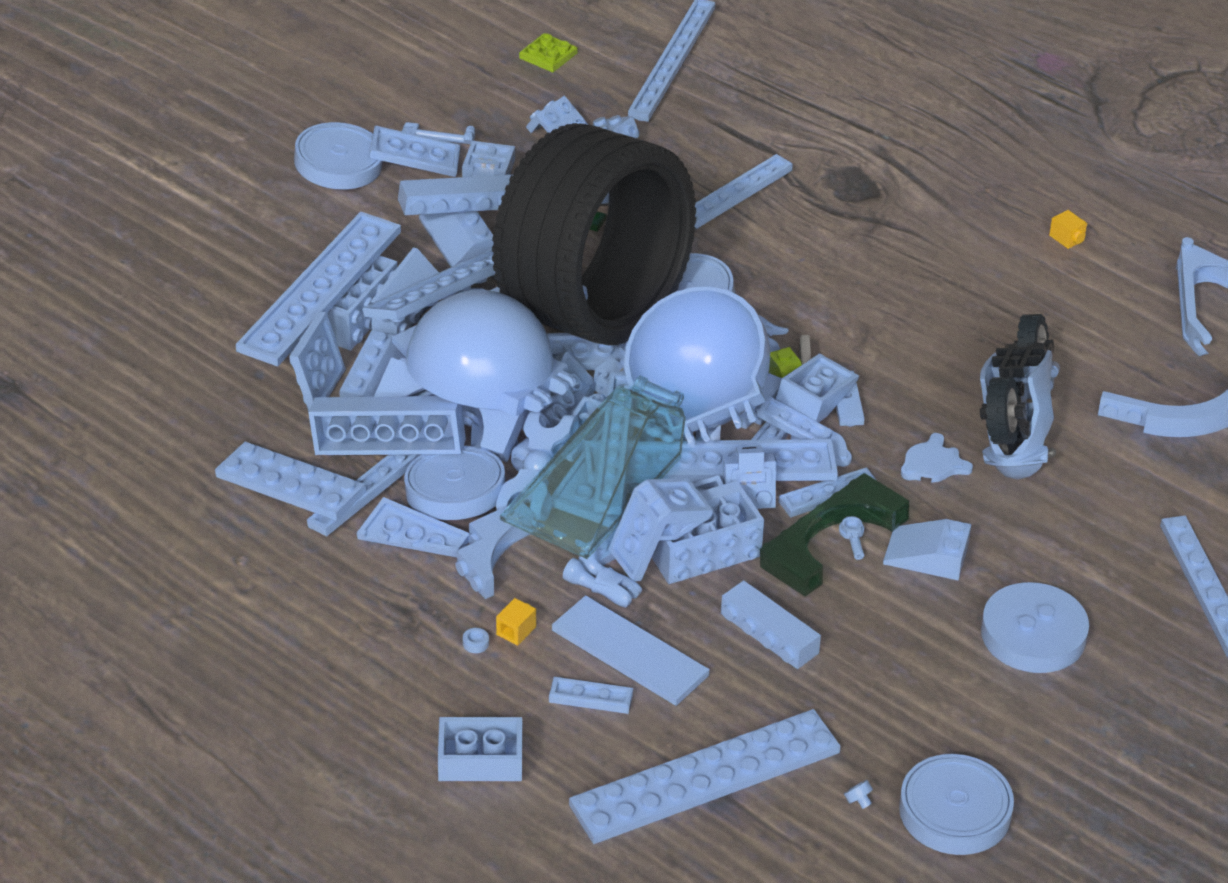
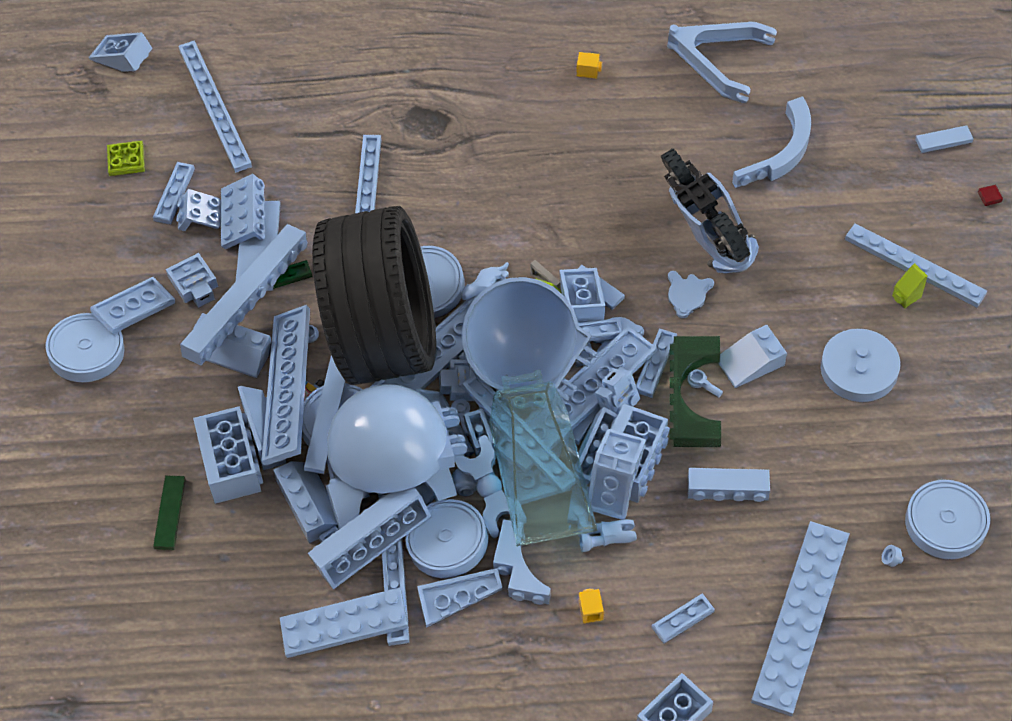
camera: 40 degrees left, 15 degrees up
light blue plate [236,211,401,367] -> none
light blue plate [289,312,346,411] -> none
light blue hinge [402,122,475,145] -> none
light blue tile [463,628,489,653] -> none
light blue tile [552,595,709,706] -> none
none -> light blue tile [153,162,195,225]
none -> dark green tile [153,475,186,550]
none -> lime slope [892,263,928,308]

